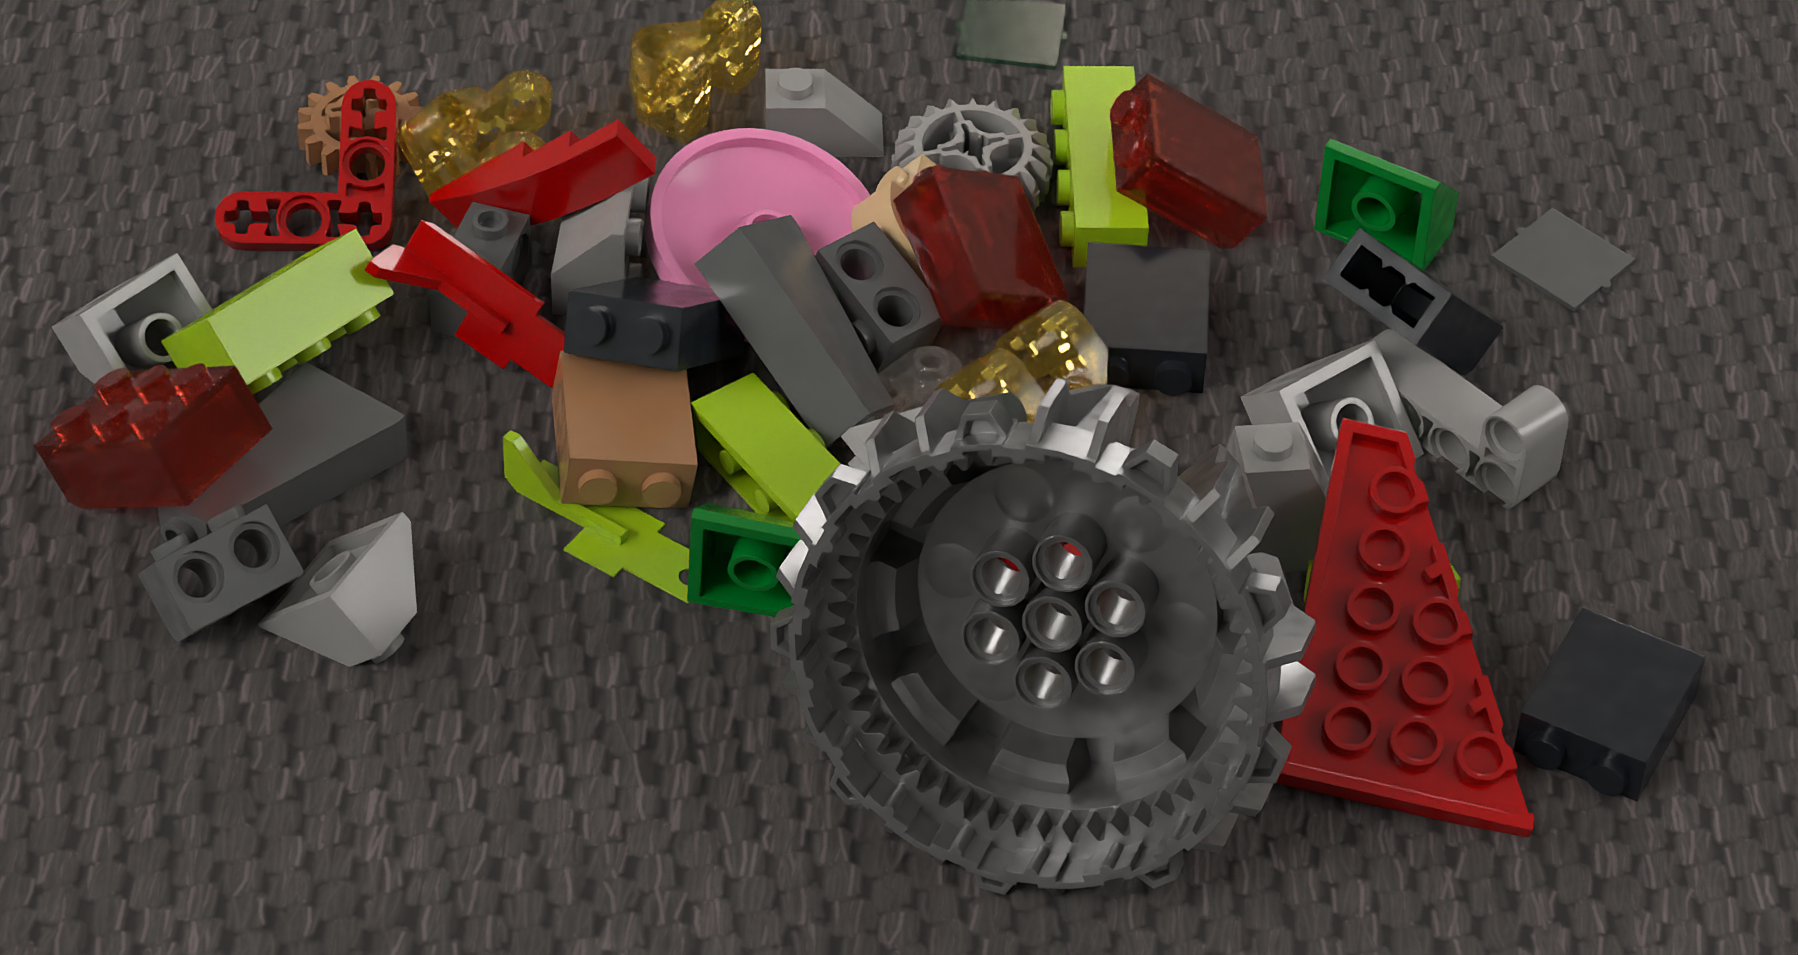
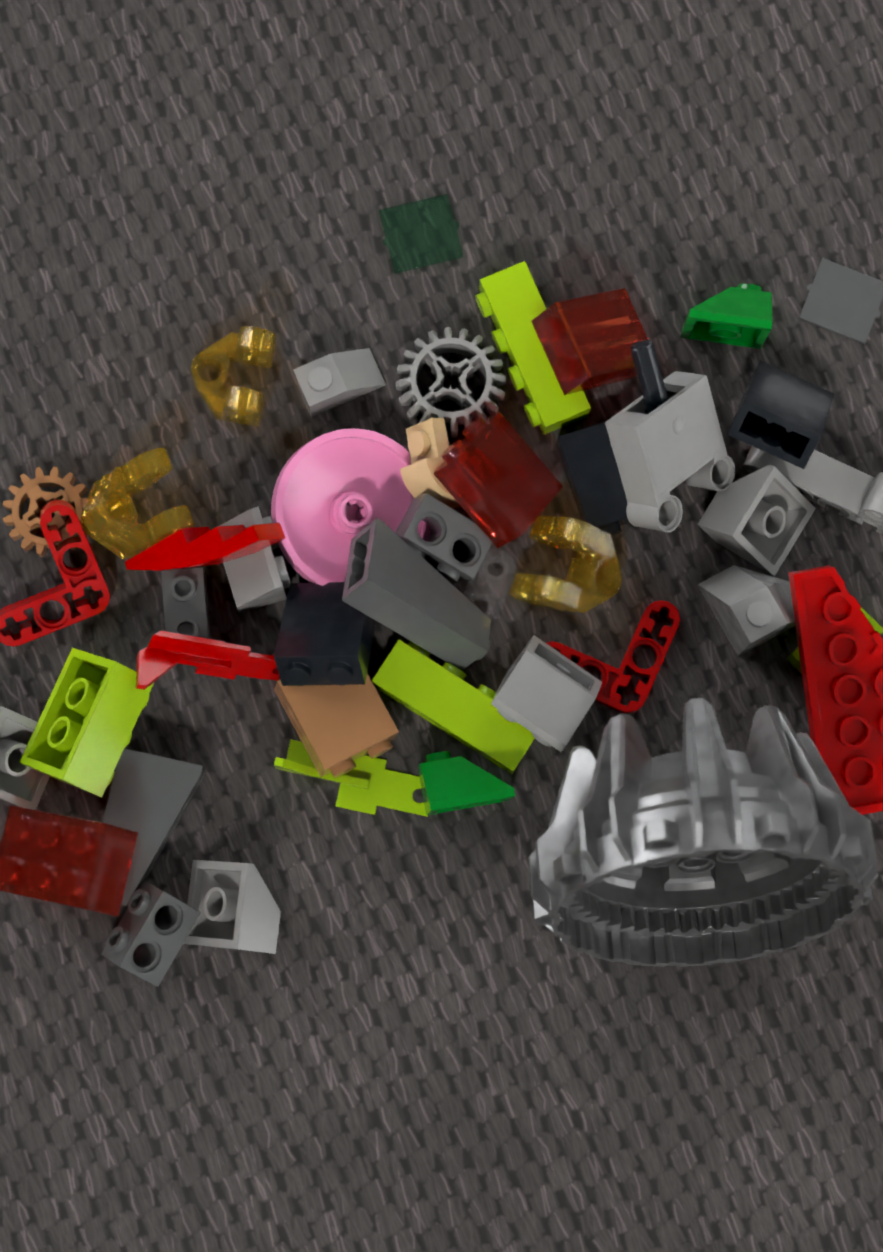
camera: 25 degrees left, 35 degrees up
none -> light grey piece [605,340,735,533]

